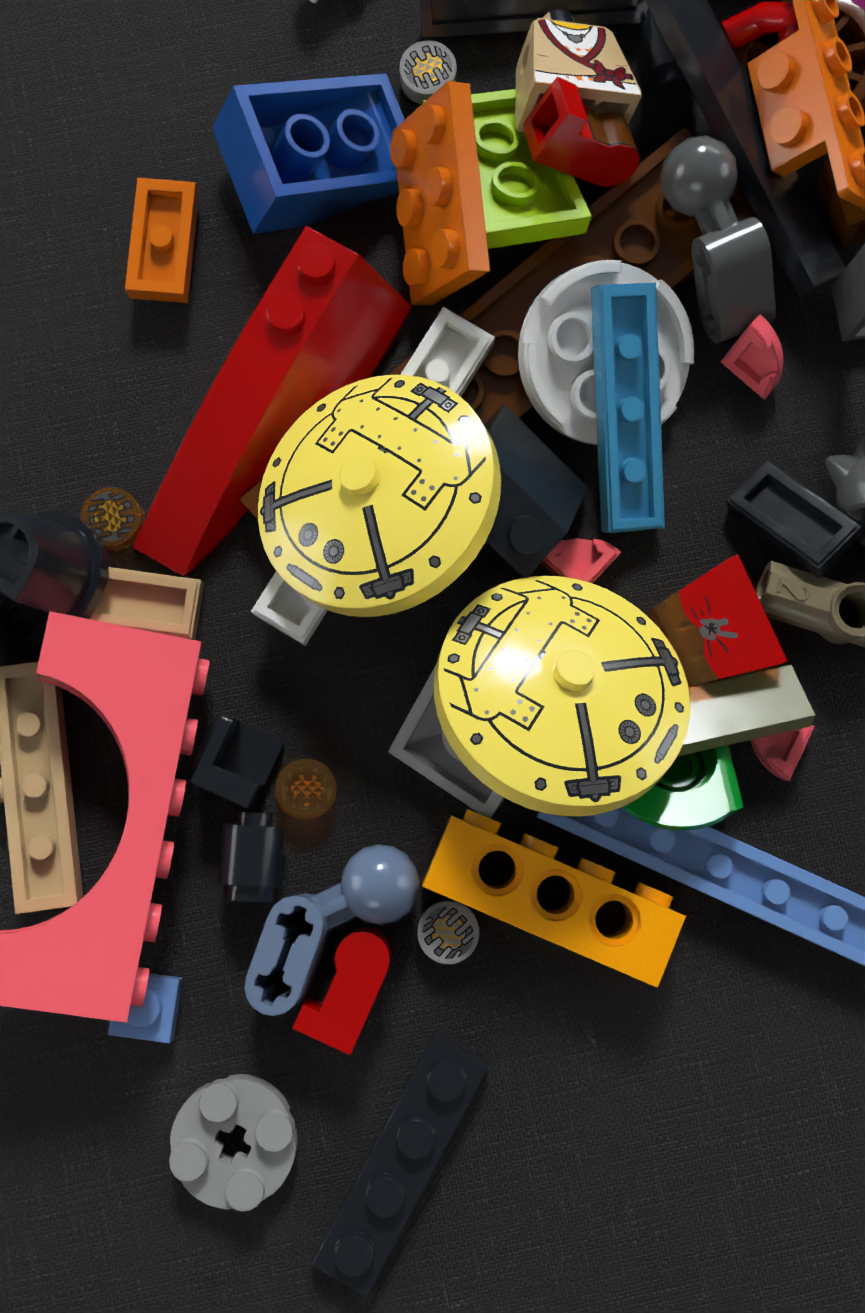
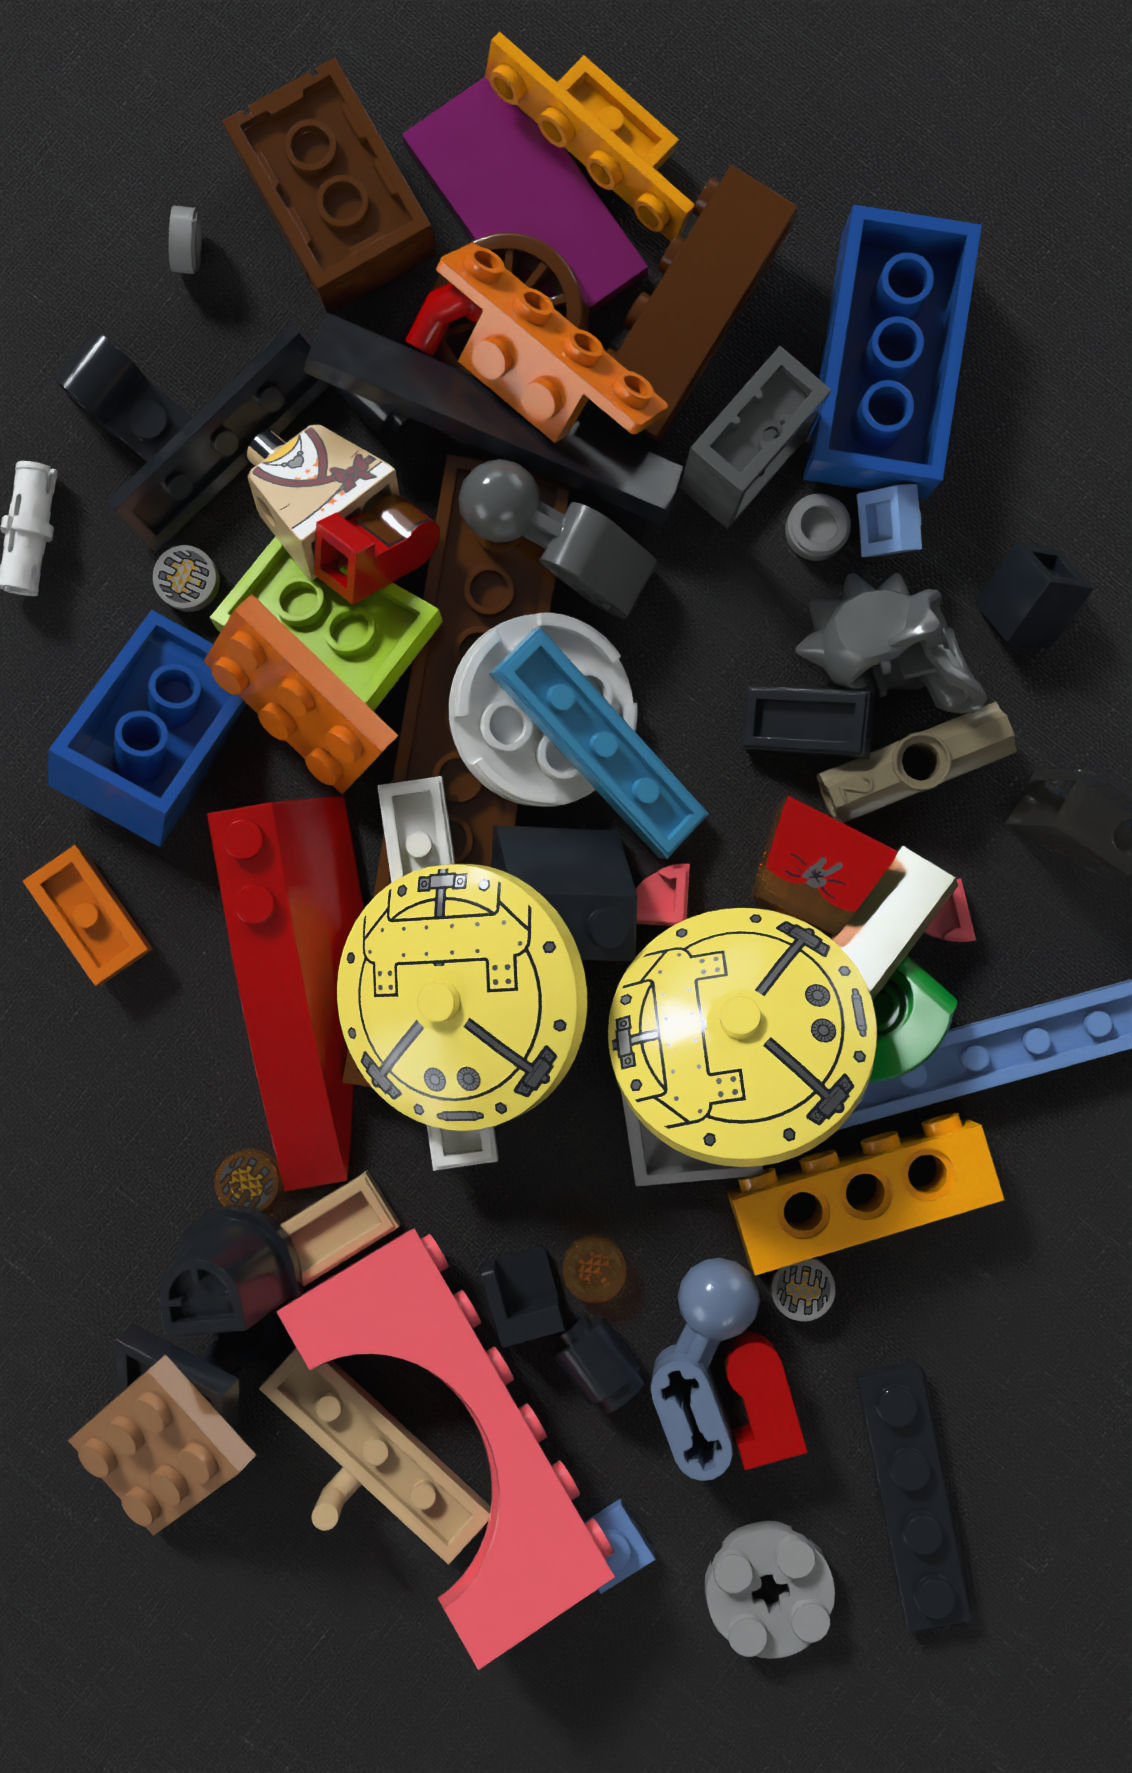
camera: 40 degrees left, 5 degrees up
coral tile [721,314,784,400] -> none

